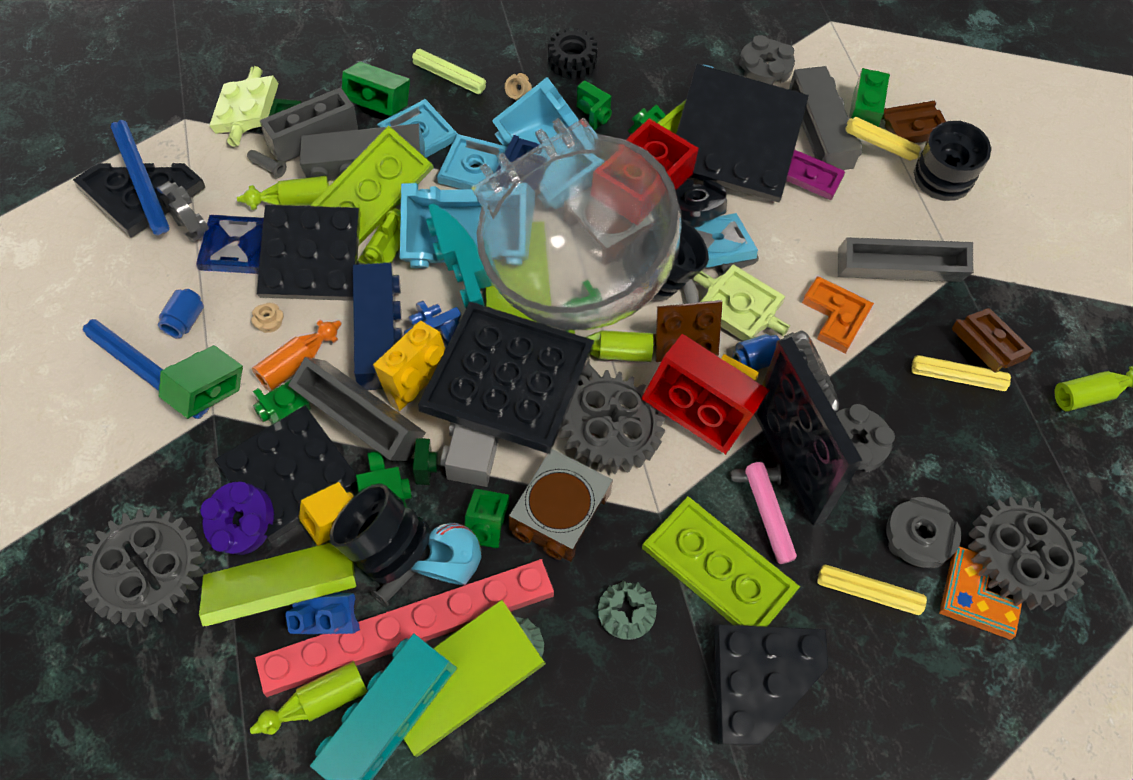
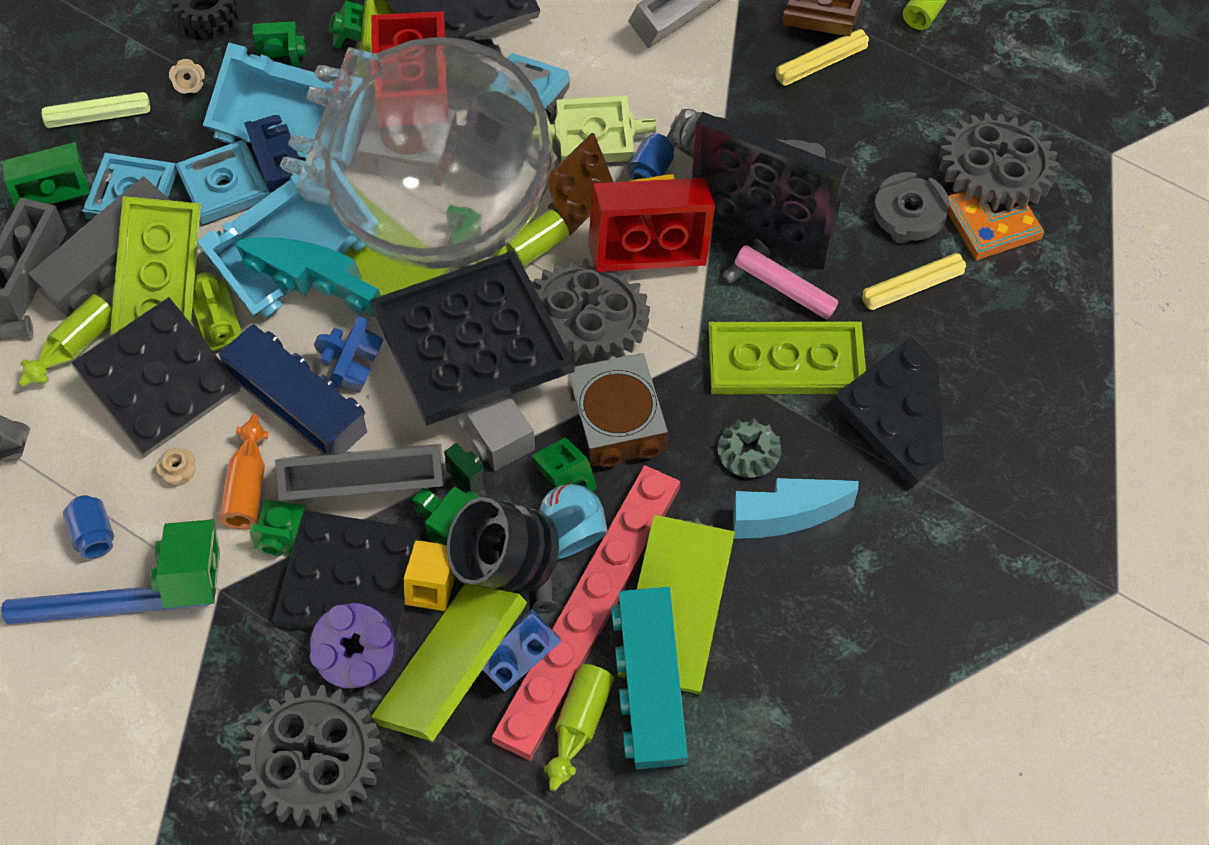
camera: 40 degrees left, 0 degrees up
clear blue piece [196,215,264,274] -> none
yellow plate [373,320,446,411] -> none
orange tile [802,276,874,354] -> none
none -> medium azure slope [733,478,858,539]

